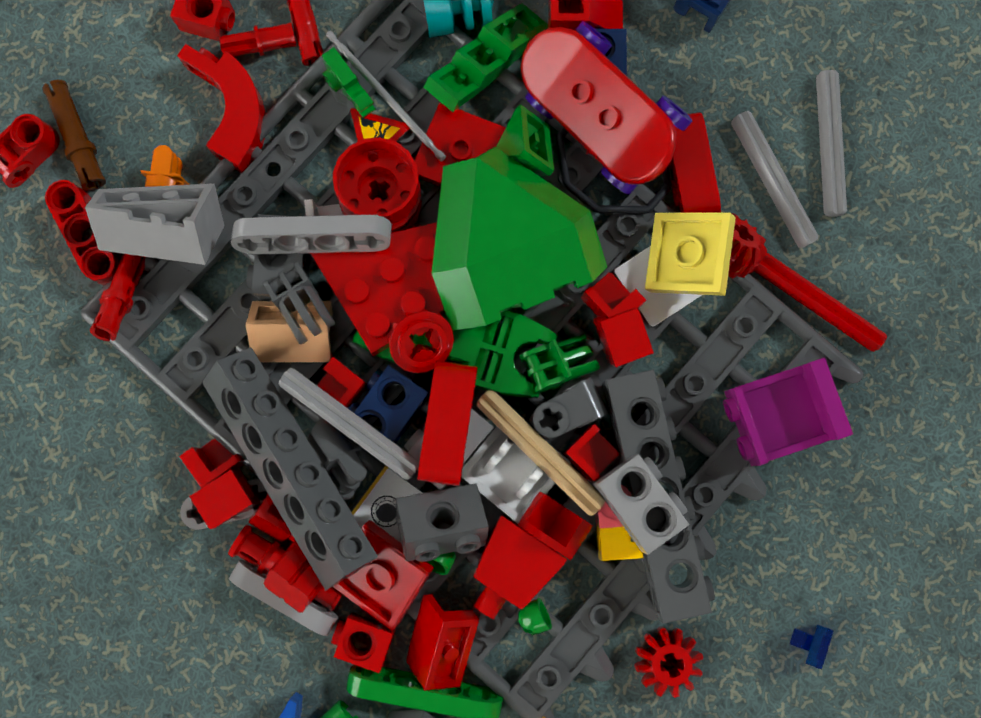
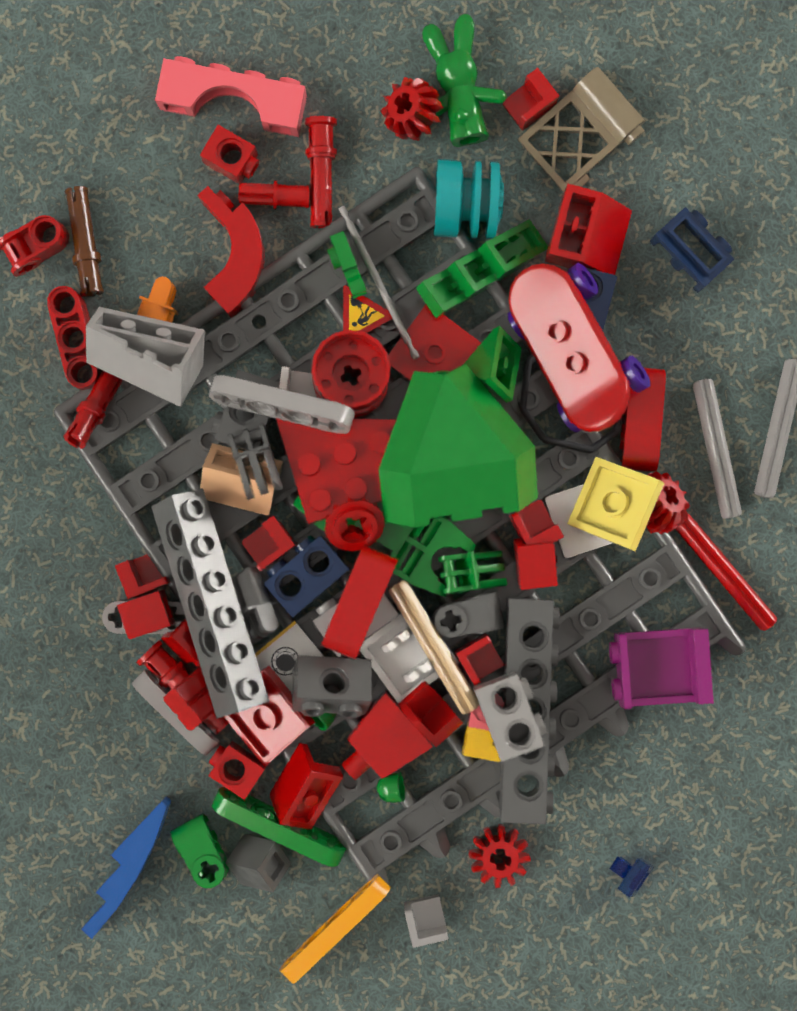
camera: 10 degrees right, 5 degrees up
light grey axle [278,368,419,479] -> none

